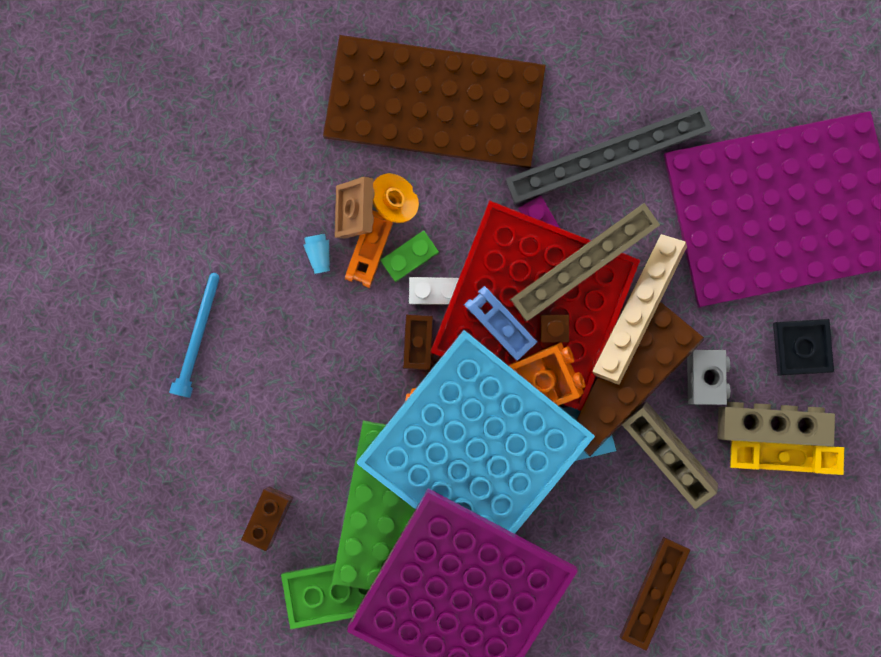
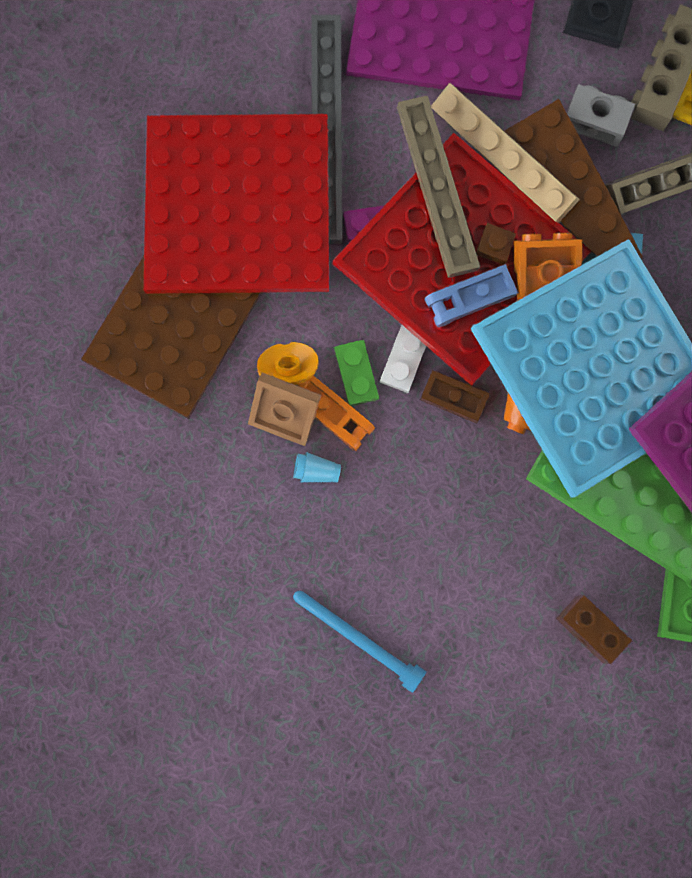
camera: 75 degrees left, 5 degrees down
none -> red plate [143,114,329,294]

